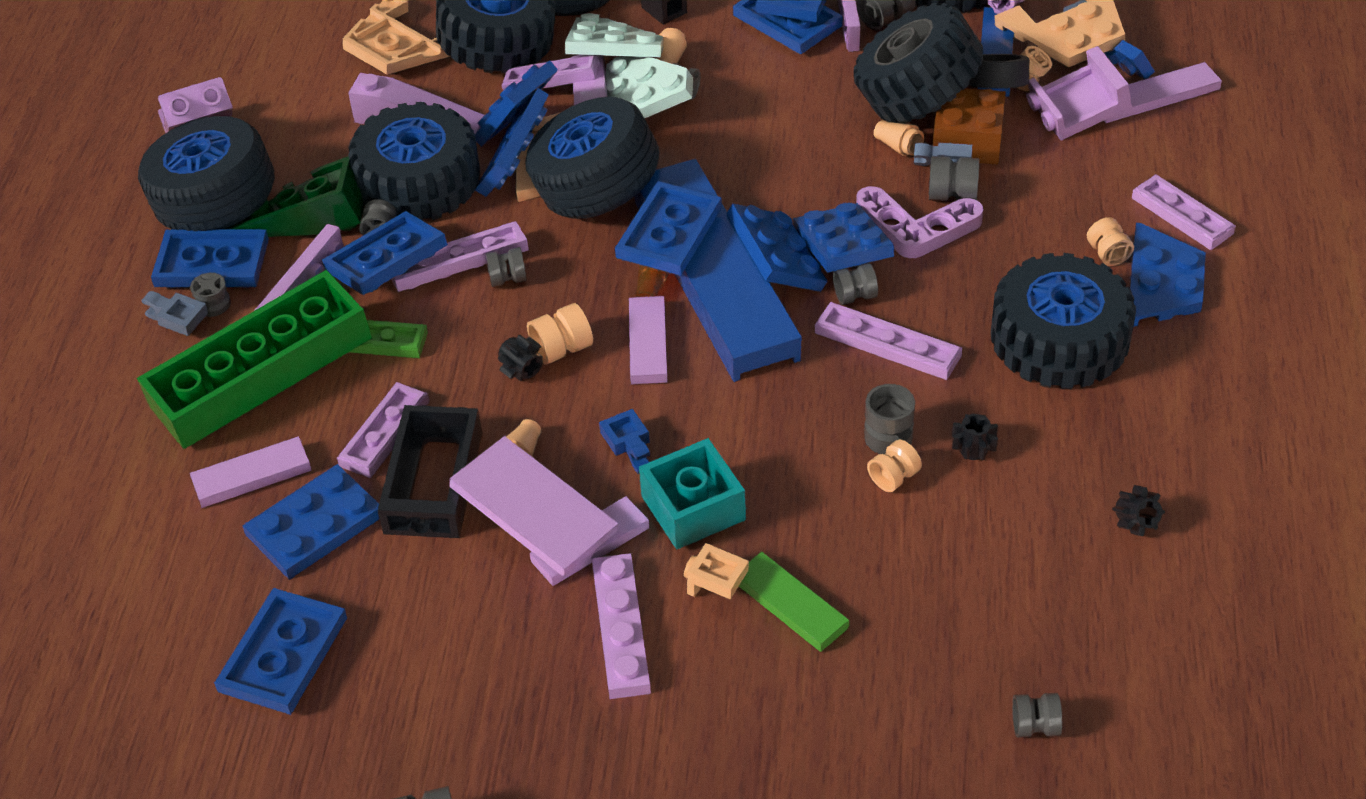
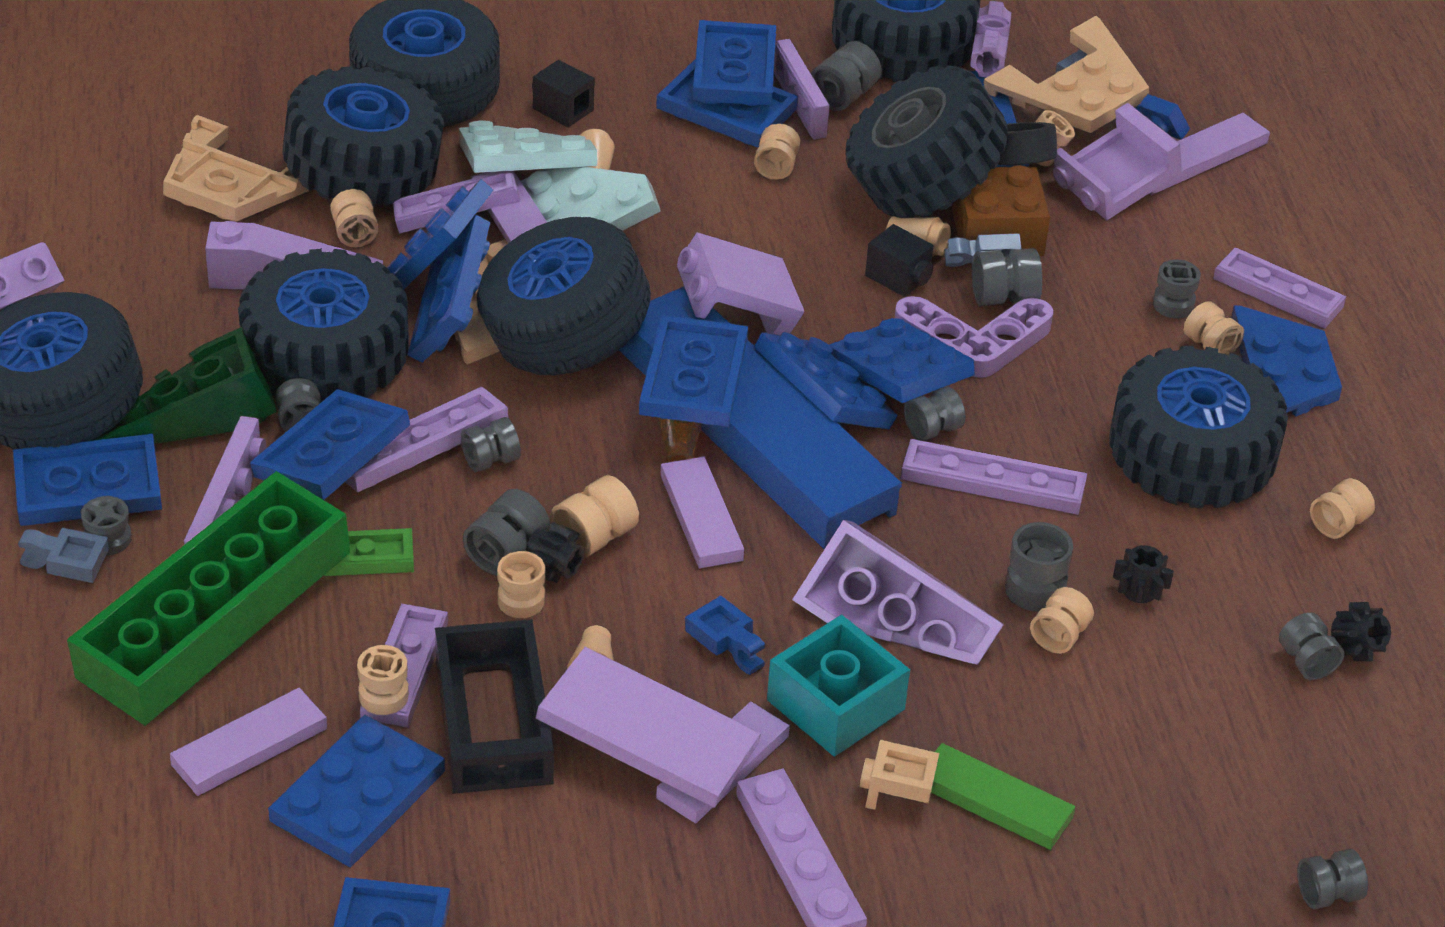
camera: 20 degrees left, 5 degrees down
none -> light nougat wheel [330,189,379,248]
none -> light nougat wheel [357,645,409,715]
none -> dark grey wheel [462,489,550,576]
none -> light nougat wheel [497,551,545,618]
none -> lavender panel [677,232,805,336]
none -> light nougat wheel [754,124,800,180]
none -> lavender wedge [792,520,1004,665]
none -> black brick [865,224,934,297]
none -> dark grey wheel [1153,259,1201,319]
none -> dark grey wheel [1279,612,1344,680]
none -> light nougat wheel [1310,478,1375,539]

